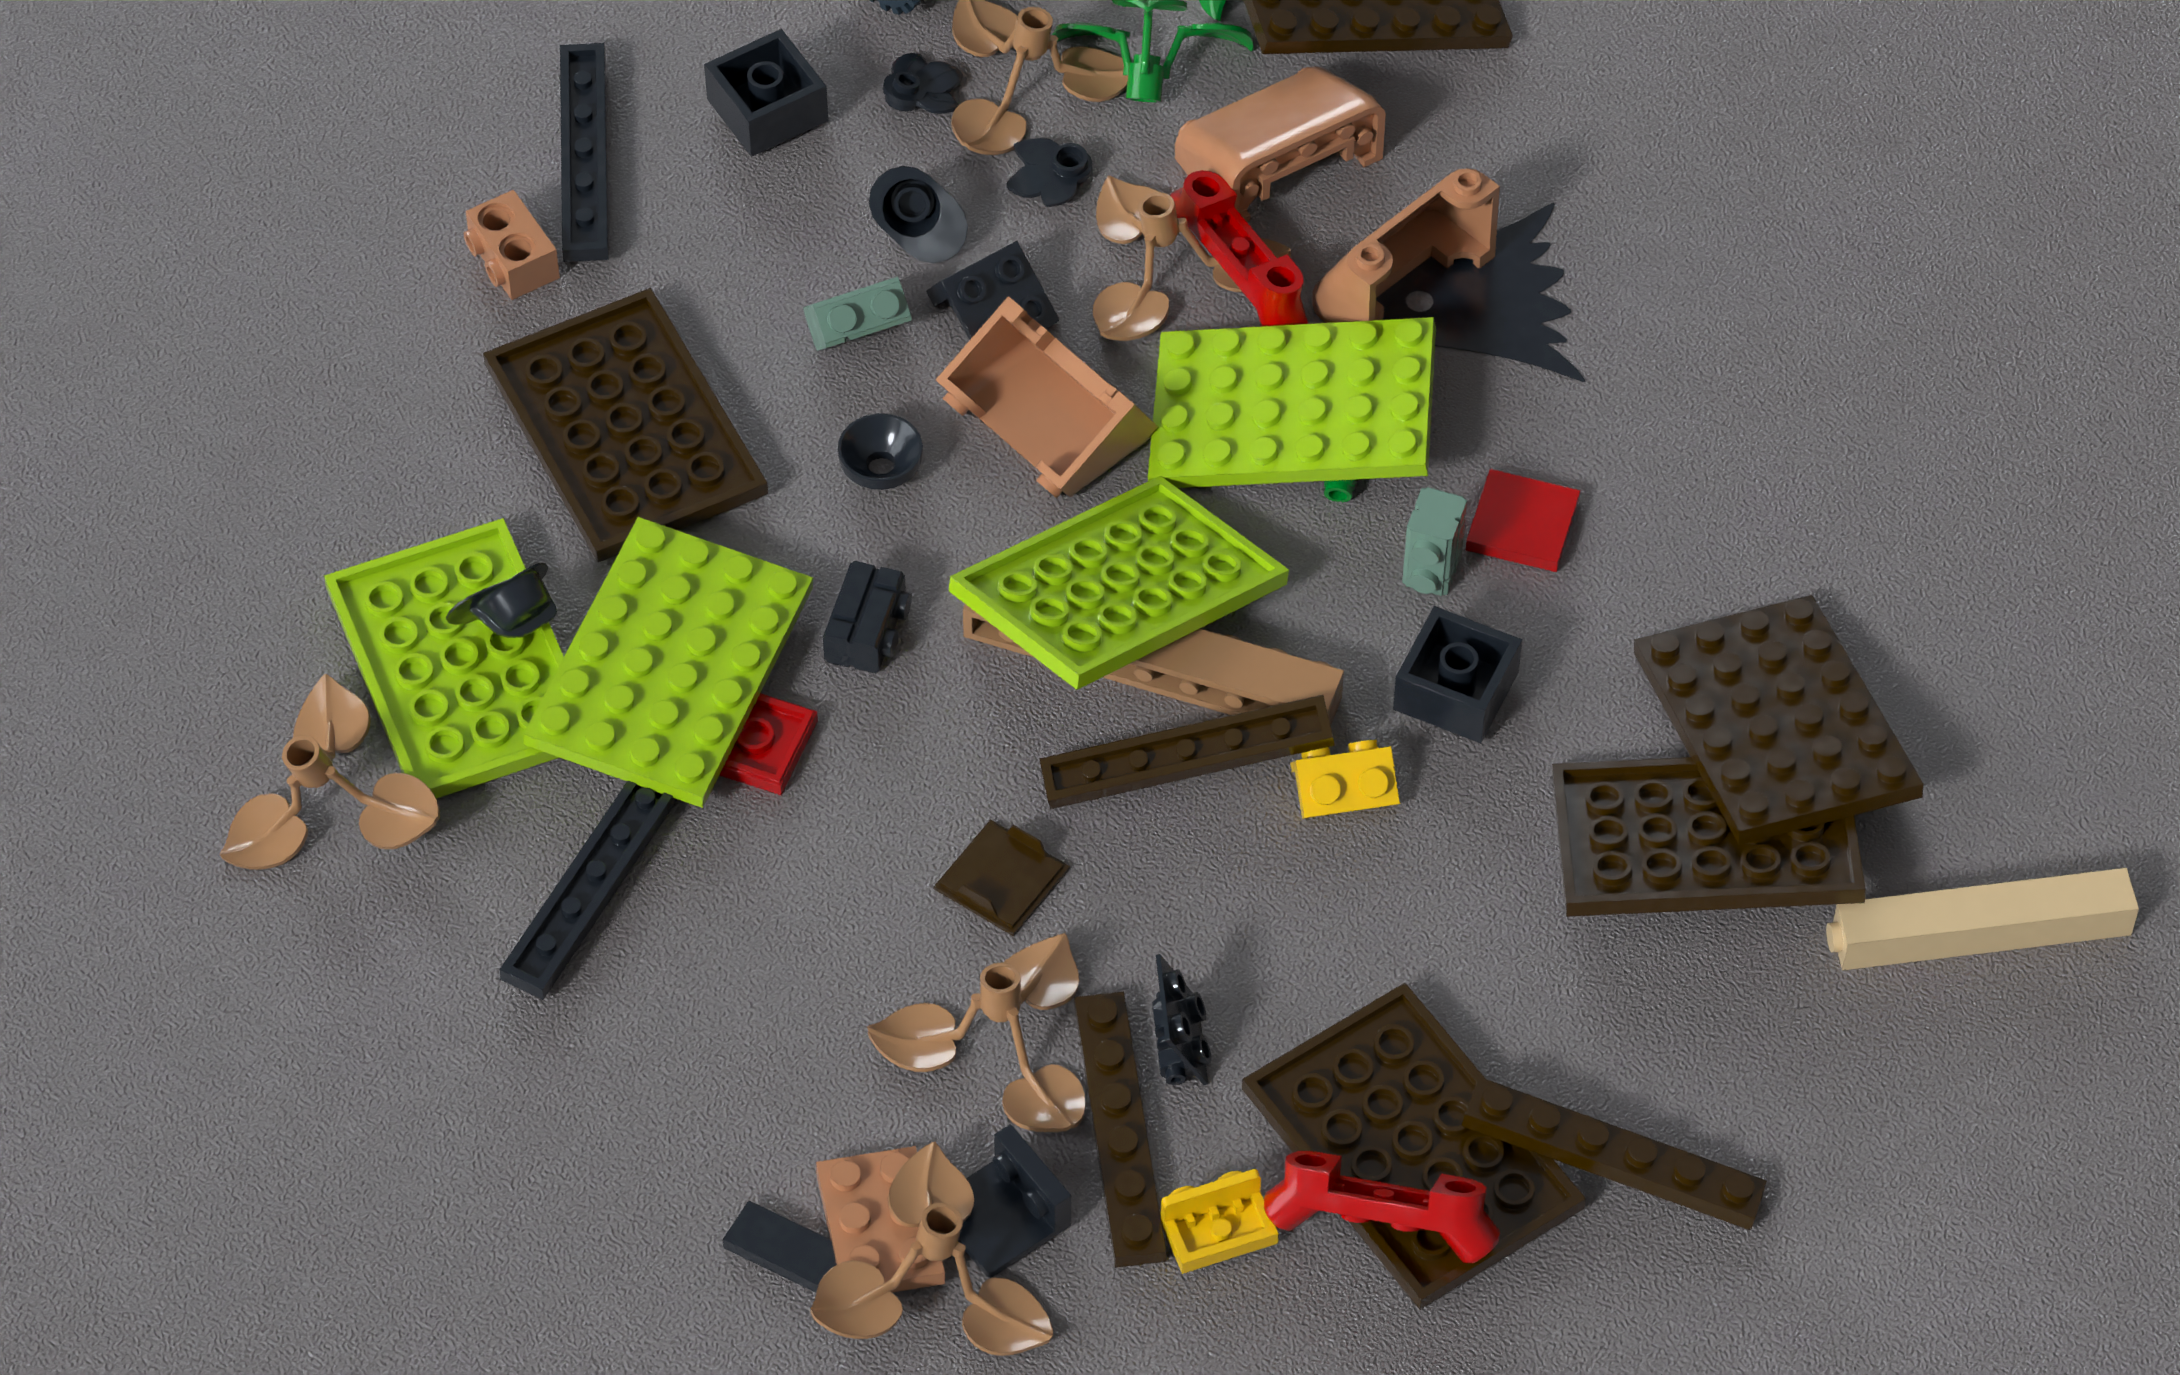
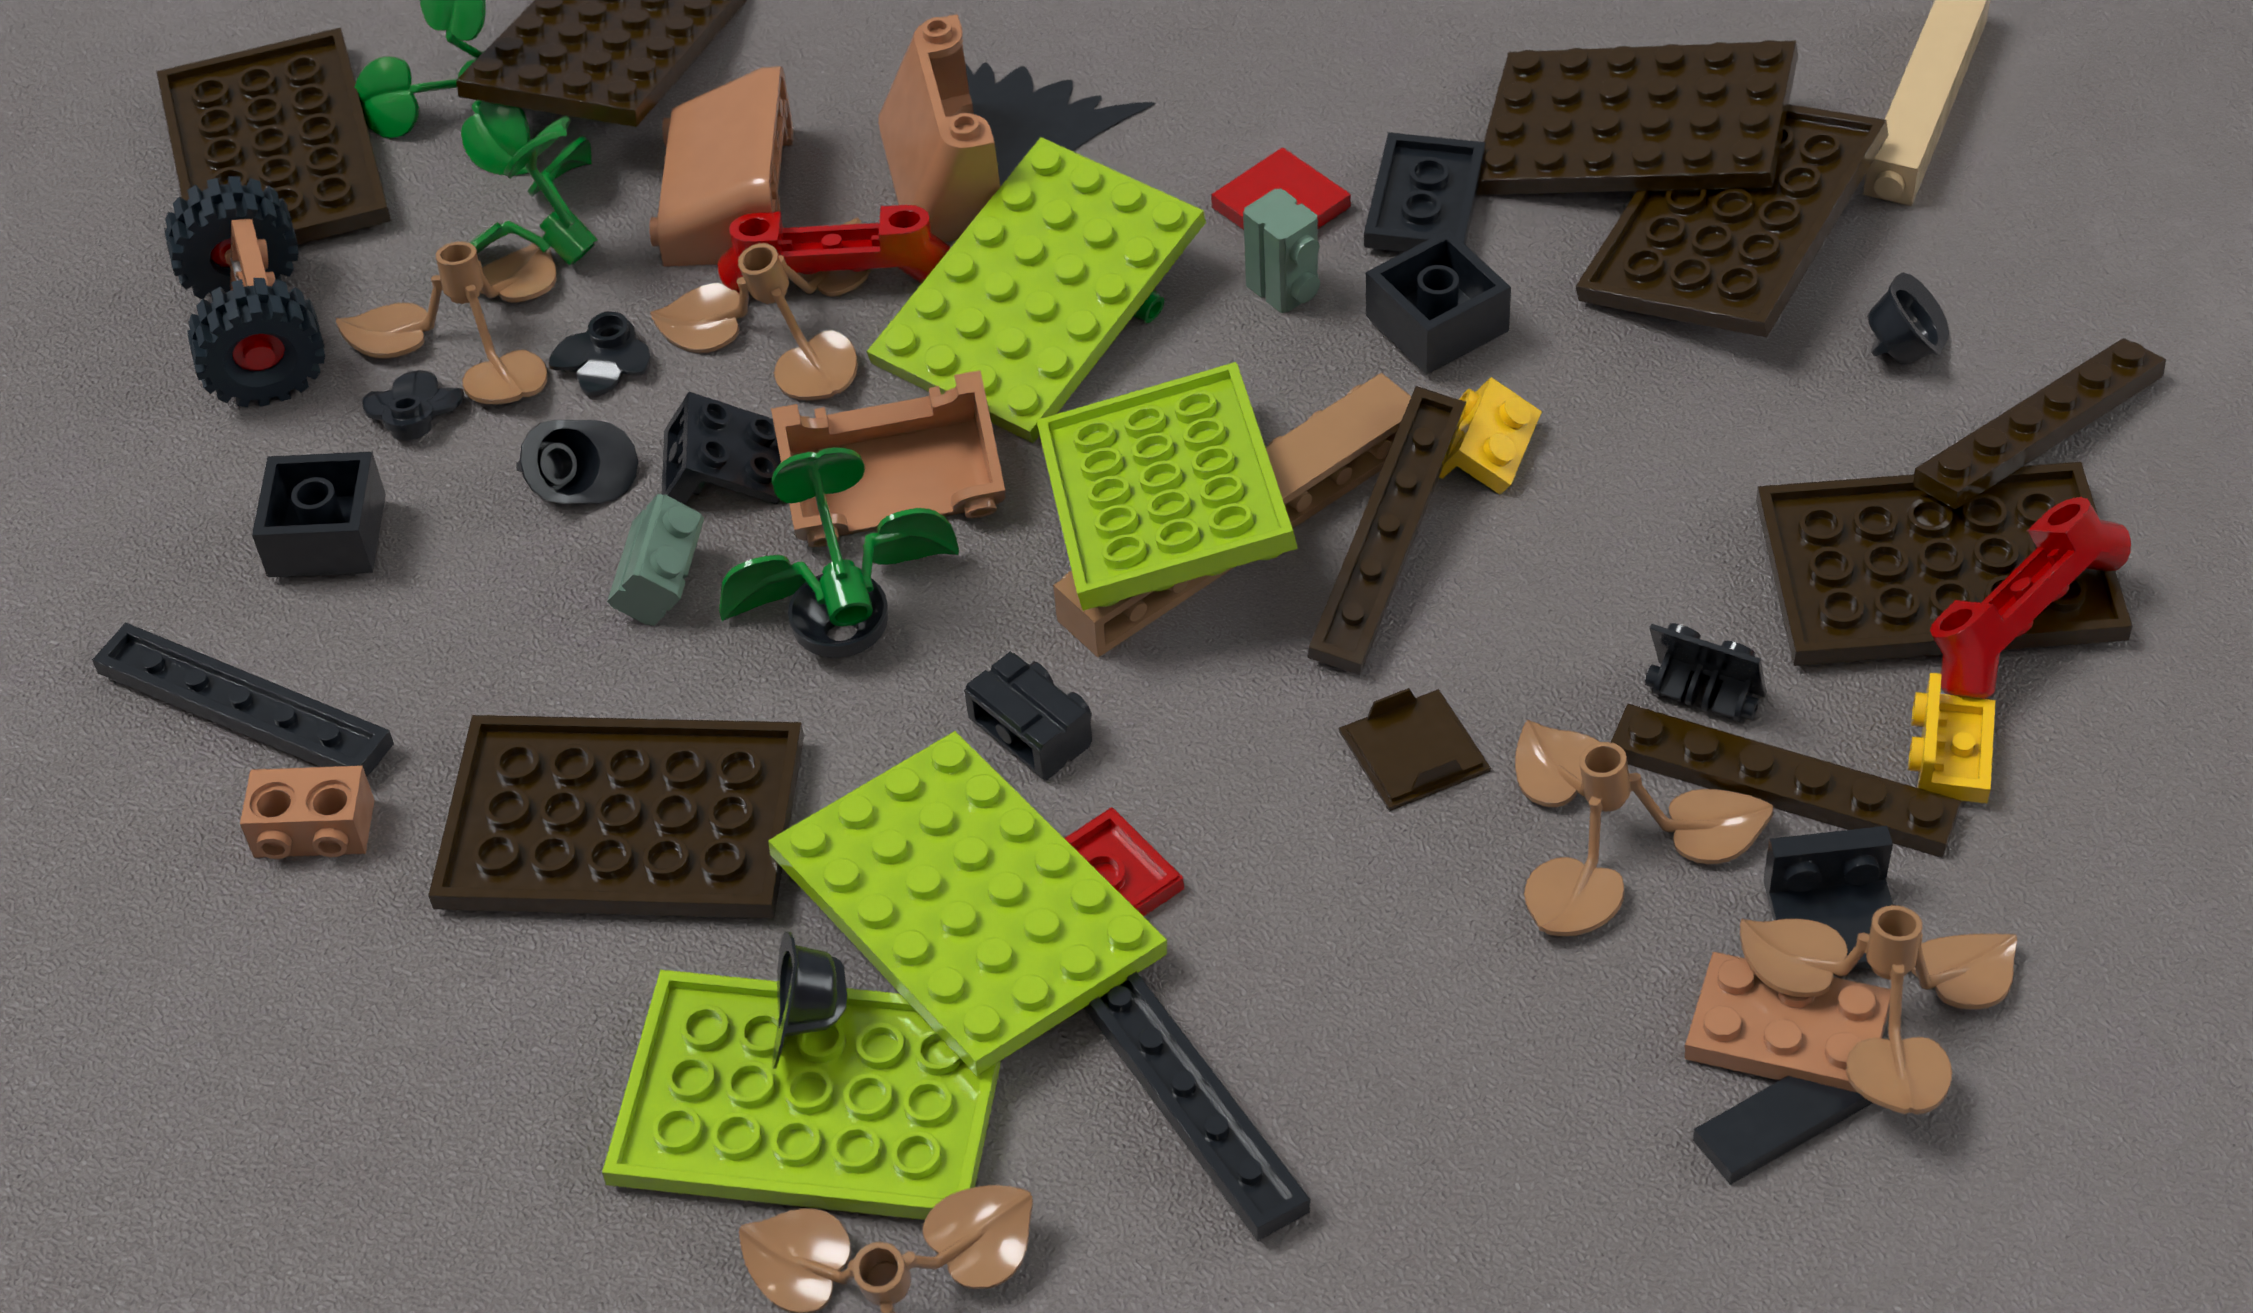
camera: 55 degrees left, 5 degrees down
none -> green plant [719,448,959,626]
none -> black plate [1364,132,1486,252]
none -> black piece [1867,272,1949,365]

